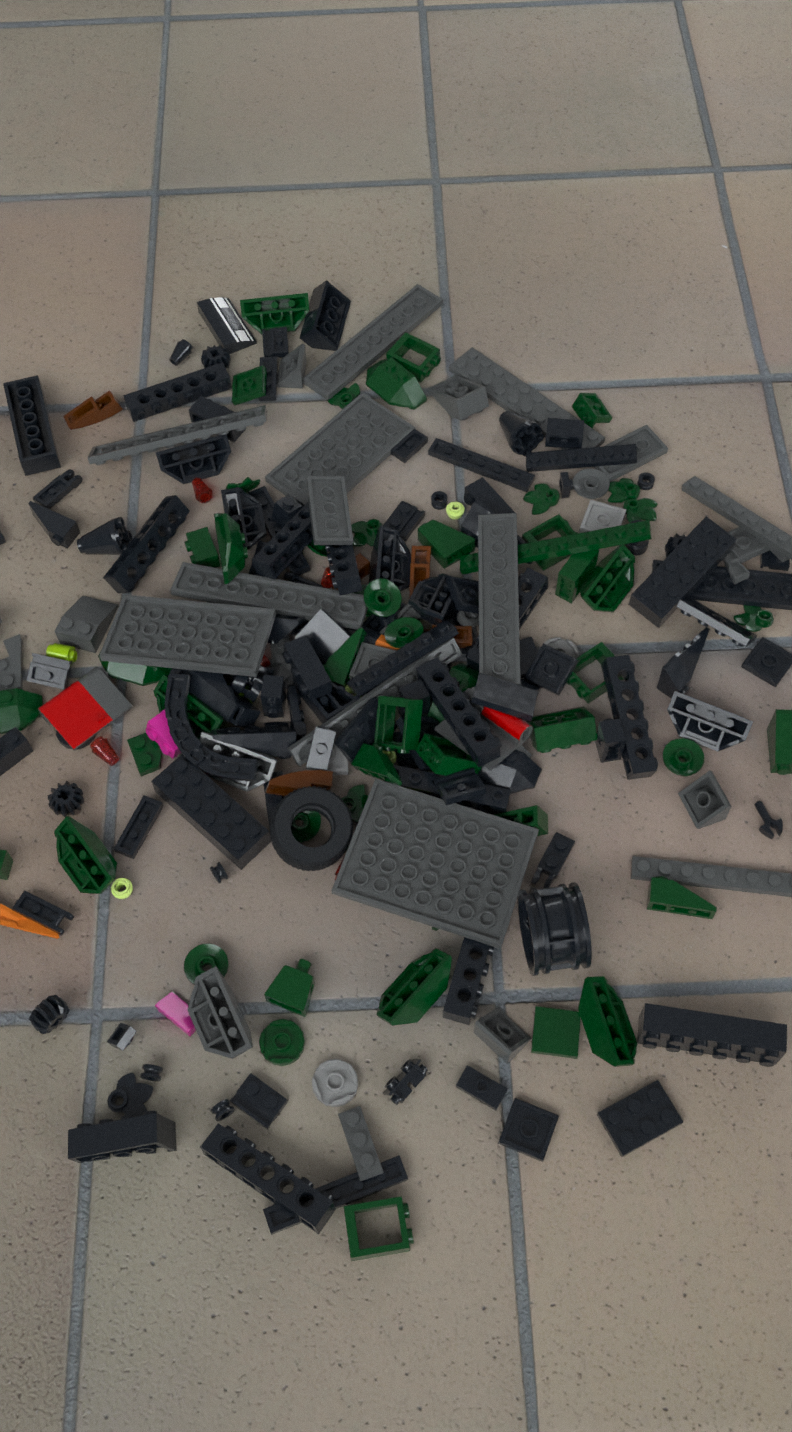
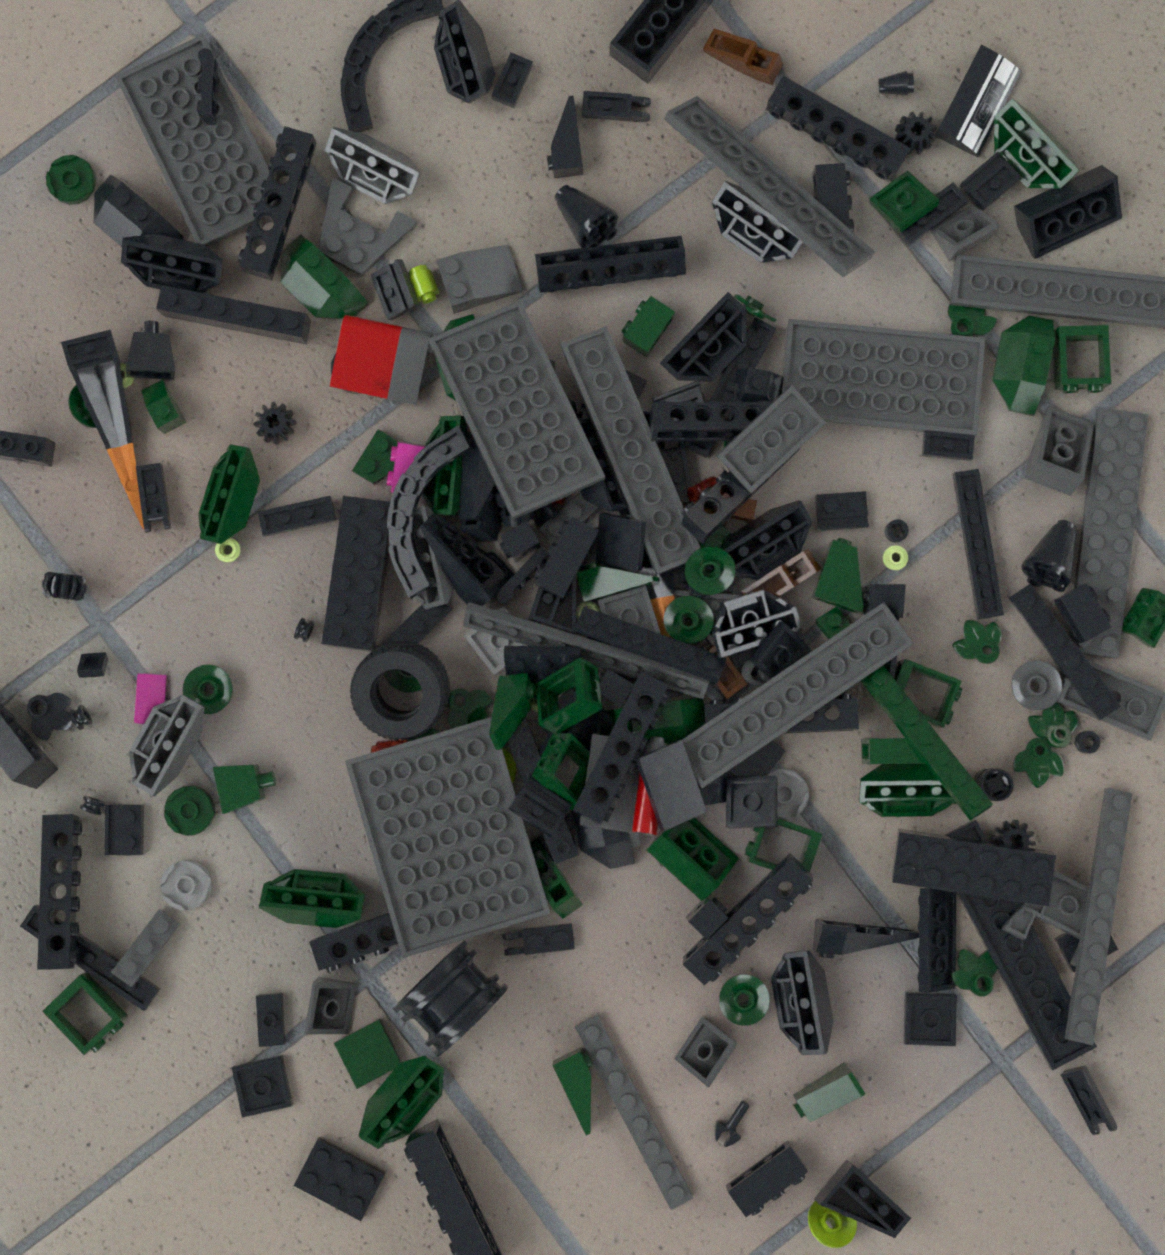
camera: 55 degrees right, 25 degrees up
clear red cone [90,736,120,766] -> none
clear red cone [192,478,213,503] -> none
dark green wedge [214,513,248,584] -> none
reddish brown slope [265,770,333,796] -> none
plate [306,726,337,771] -> none
dark green plate [351,519,383,547] -> none
black hinge [383,1059,428,1105] -> none
black brick [464,477,515,514] -> none
black plate [559,472,573,498] -> none
light grey plate [579,500,626,533] -> none

